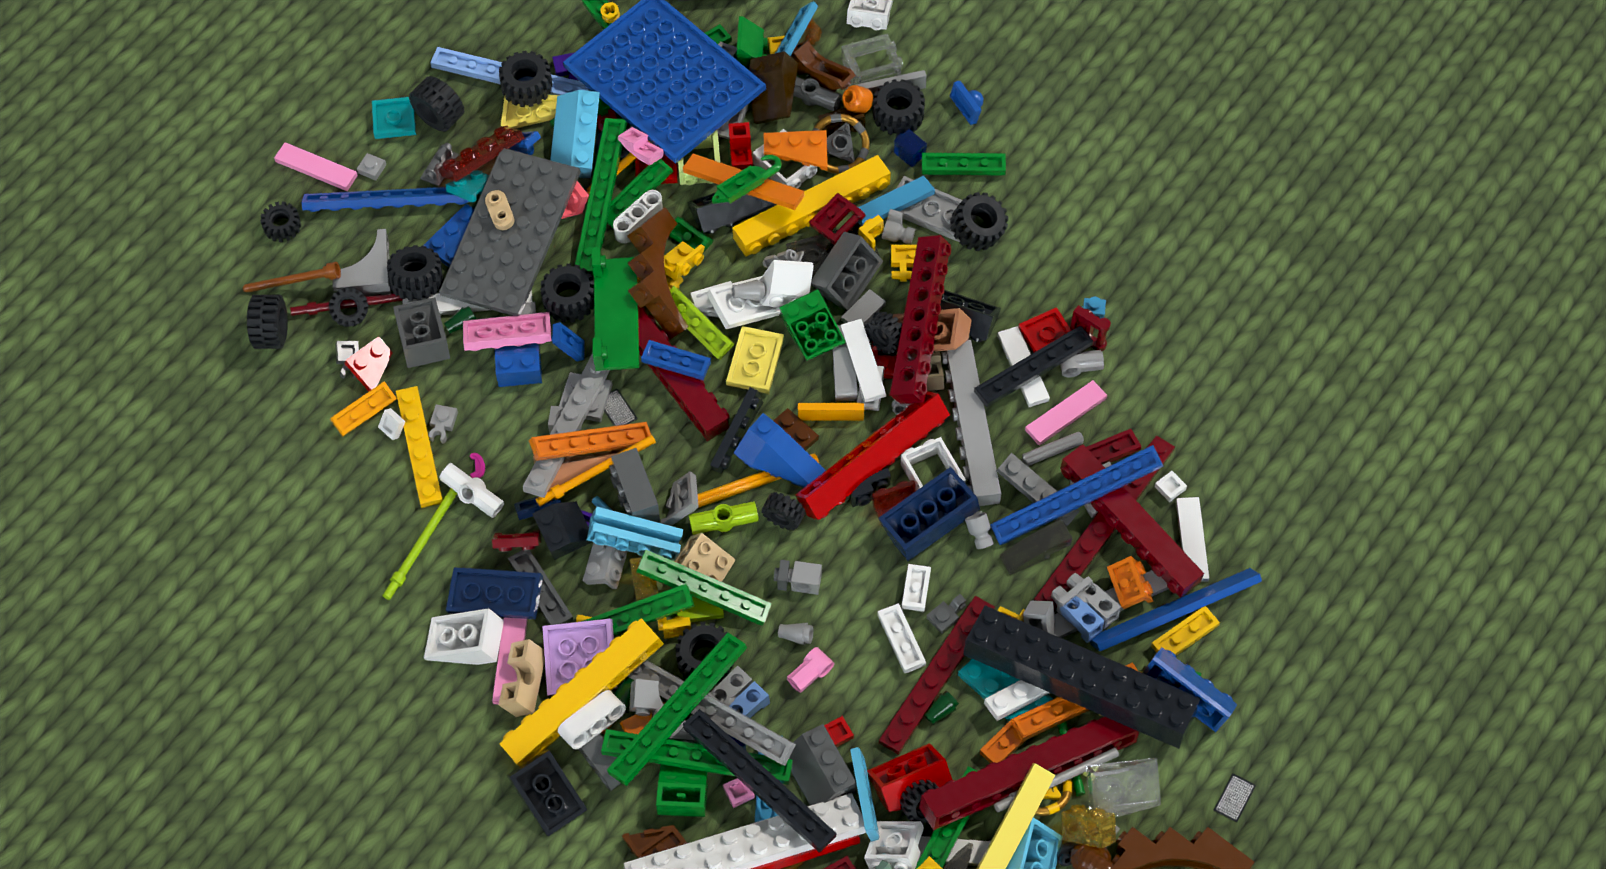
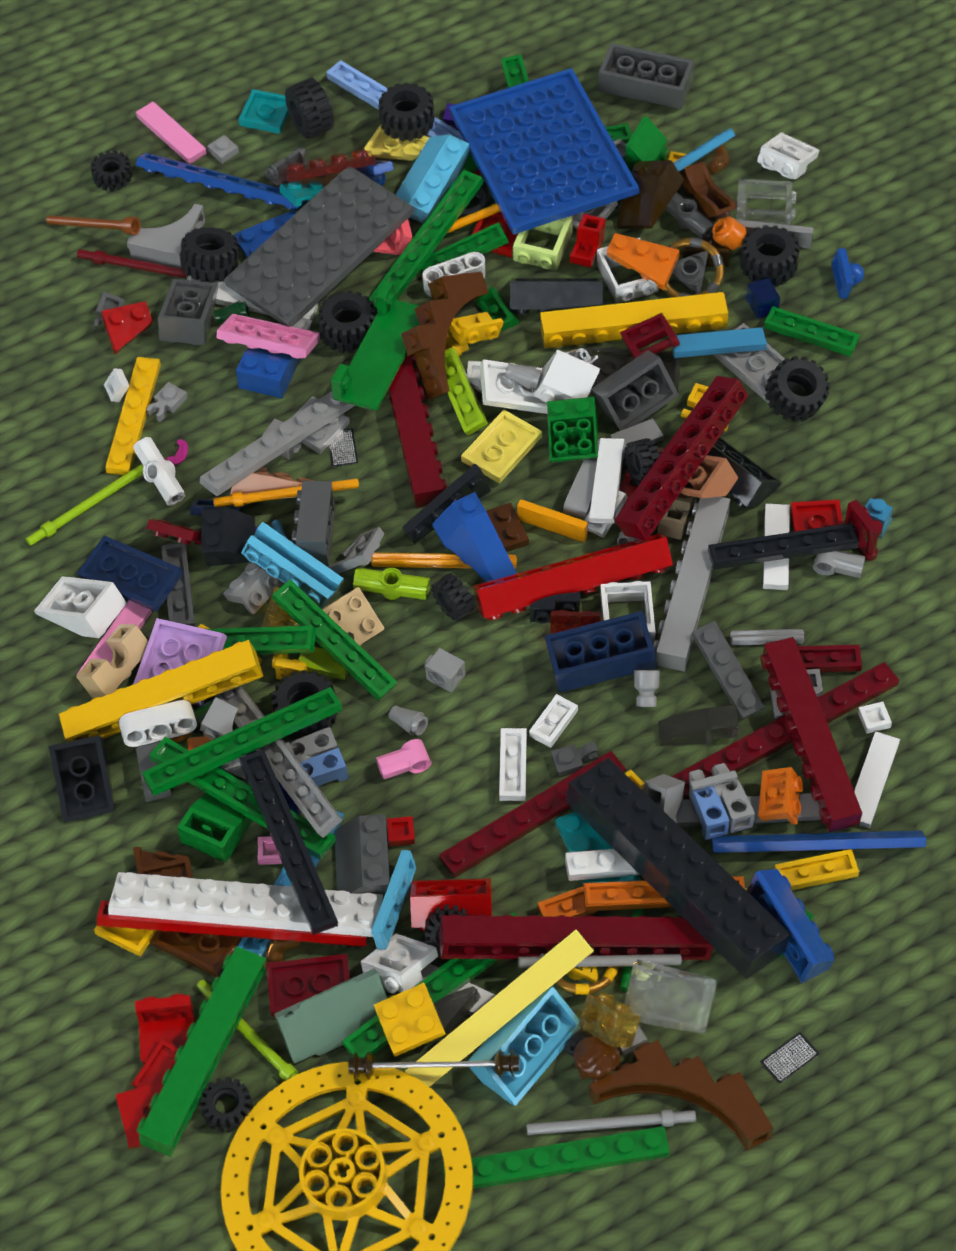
camera: 25 degrees right, 5 degrees down
black tyre [247,294,288,349] -> none
black tyre [329,287,368,327] -> none
light orange tile [330,381,397,437] -> none
tan plate [485,190,514,230] -> none
orange tile [529,422,651,461] -> none
blue plate [551,322,584,362] -> none
yellow bush [601,2,620,23] -> none
bright pink slope [618,127,664,166] -> none
blue plate [641,340,711,380] -> none
orange tile [683,154,805,210] -> none
green plate [712,155,782,204] -> none
dark grey plate [774,560,790,591] -> none
yellow bracket [858,215,884,251] -> none
light grey piece [882,209,916,245] -> none
dark green cone [924,691,959,725] -> none
blue tile [990,445,1164,545] -> none
bright pink tile [1025,380,1107,446] -> none

